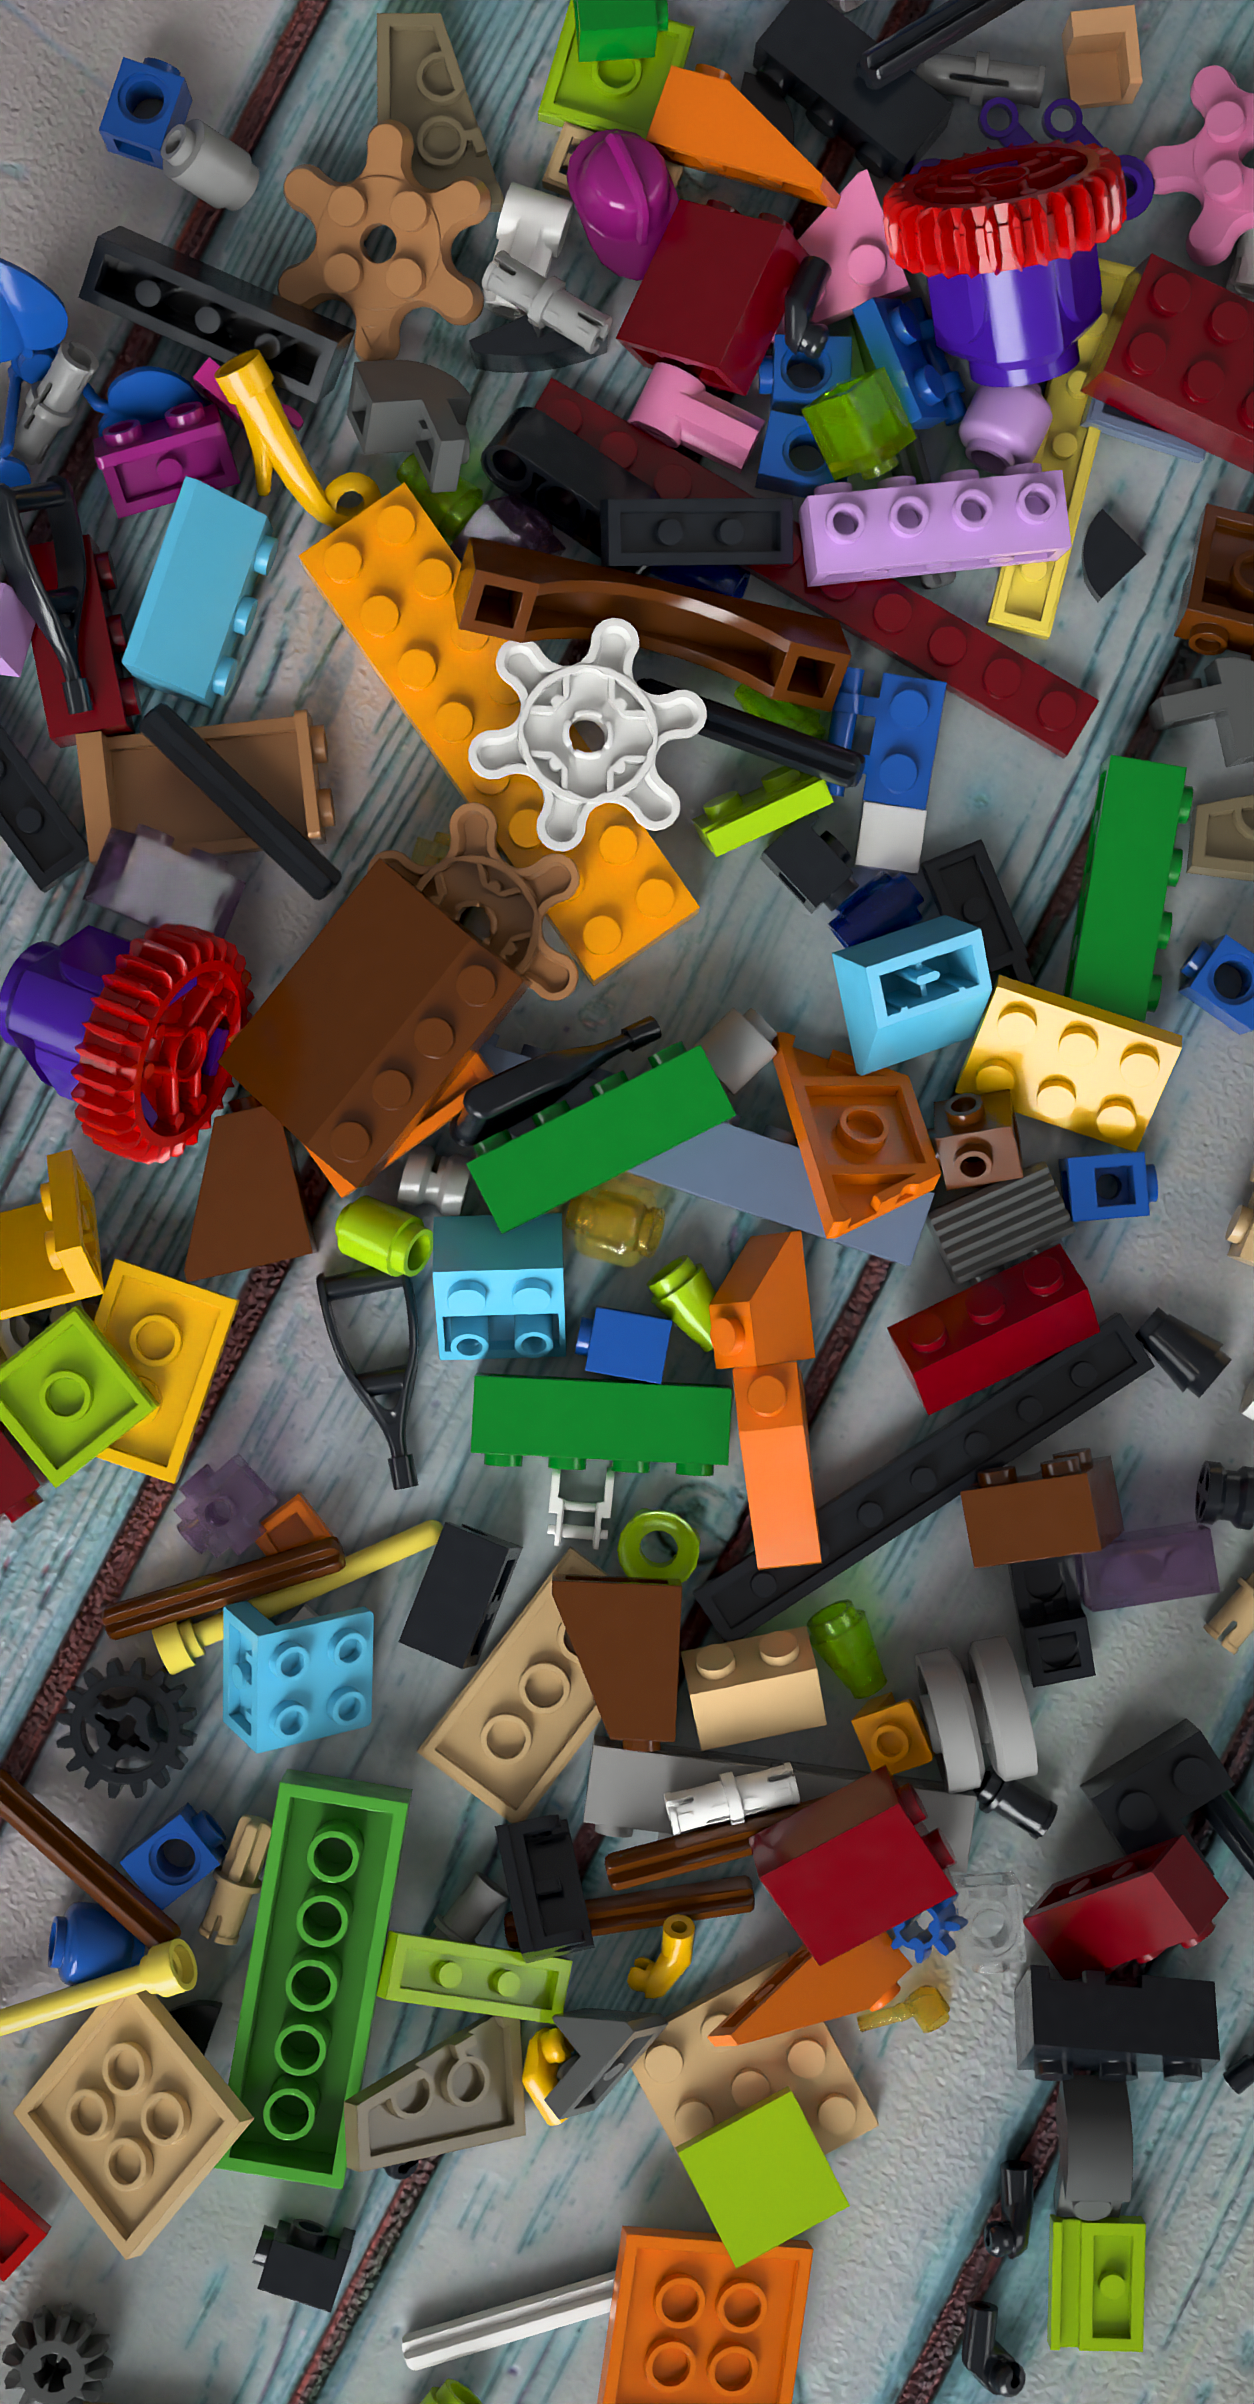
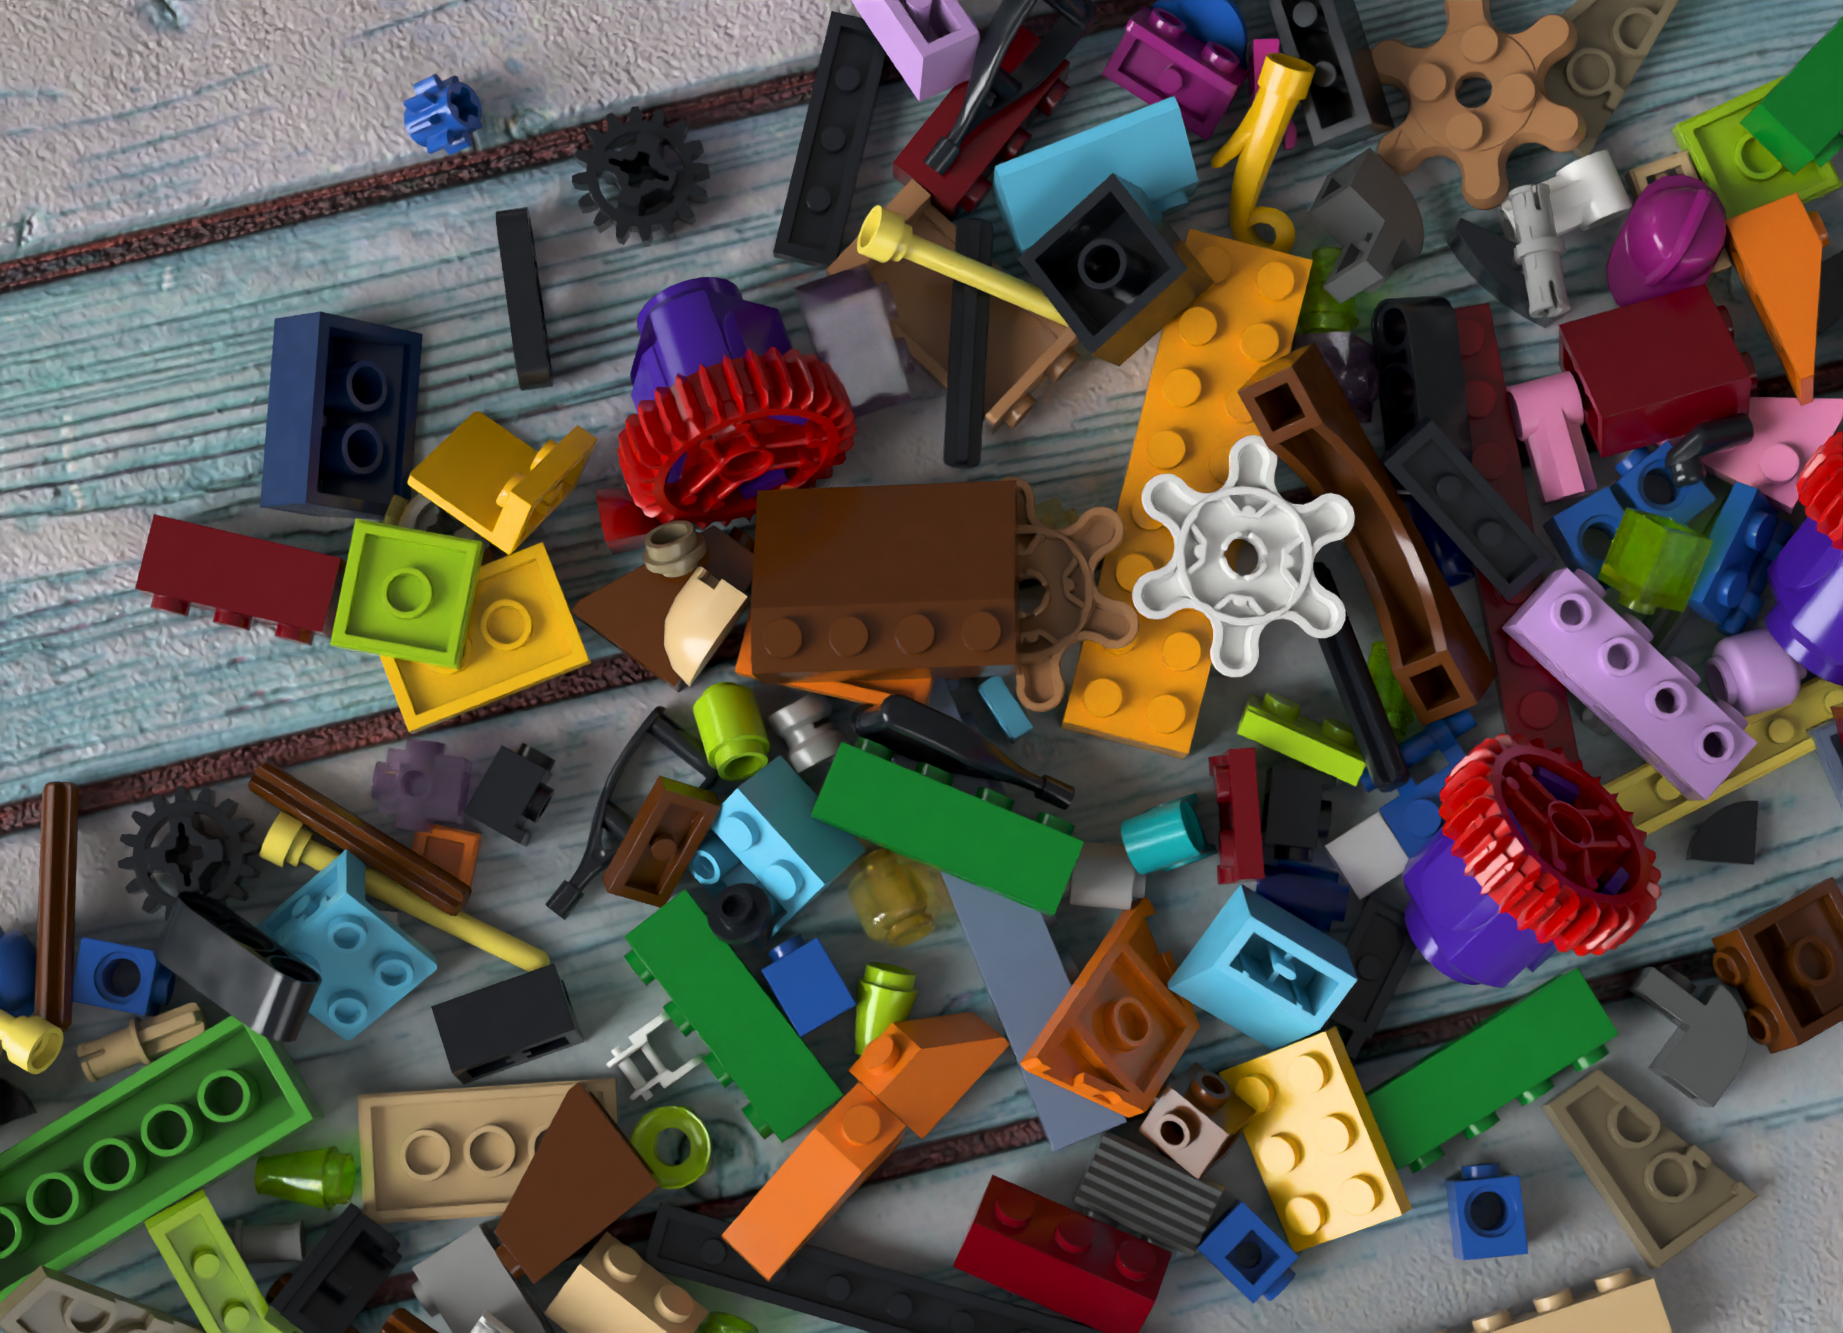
camera: 45 degrees right, 5 degrees down
none -> black beam [153,891,322,1042]
none -> clear neon green cone [254,1146,356,1211]
none -> black brick [464,742,556,847]
none -> red brick [595,488,662,555]
none -> reddish brown plate [602,775,721,908]
none -> dark tan plate [643,520,708,577]
none -> tan brick [664,566,750,687]
none -> black plate [707,883,776,946]
none -> light yellow piece [857,205,1069,327]
none -> medium azure tile [977,676,1033,744]
none -> black brick [1018,173,1214,366]
none -> teal piece [1121,793,1218,875]
none -> dark red plate [1208,747,1265,885]
none -> red piece [1403,733,1662,988]

